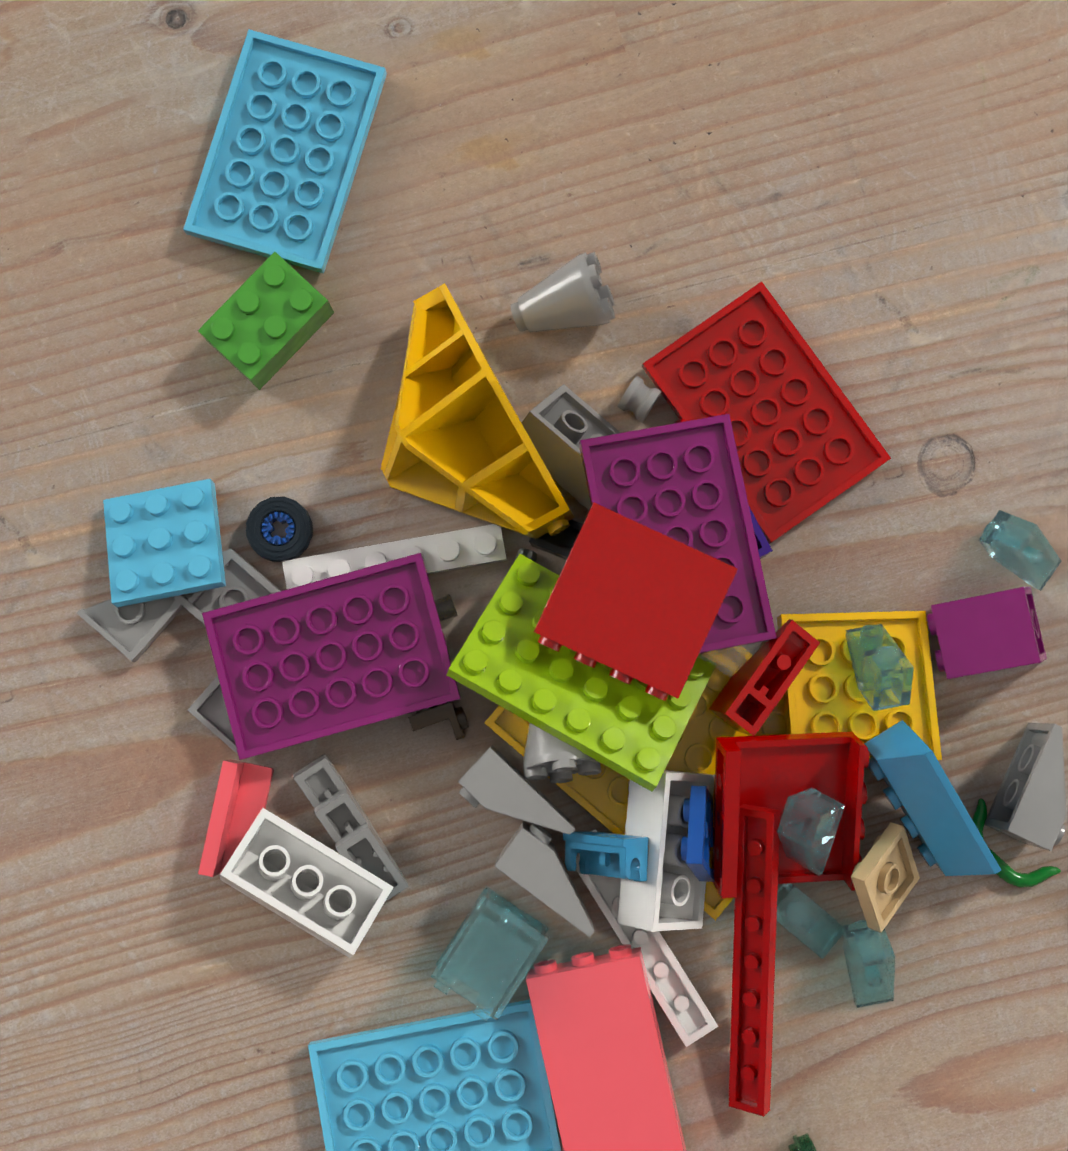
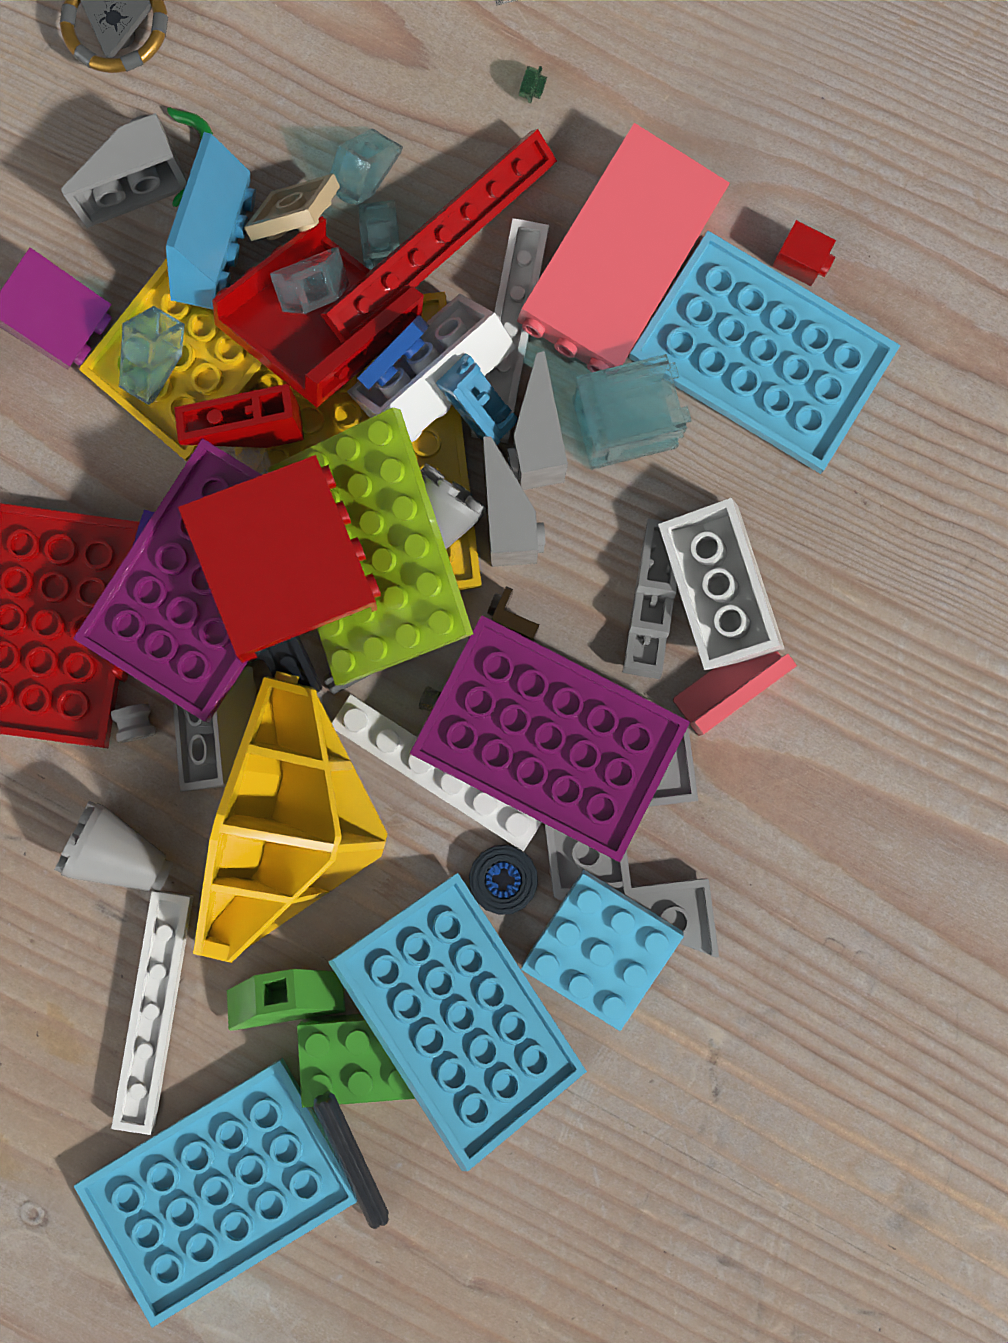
camera: 140 degrees left, 0 degrees up
none -> white plate [111,890,194,1135]
none -> bright green slope [227,969,346,1031]
none -> black axle [314,1092,389,1229]
none -> medium azure plate [328,873,587,1171]

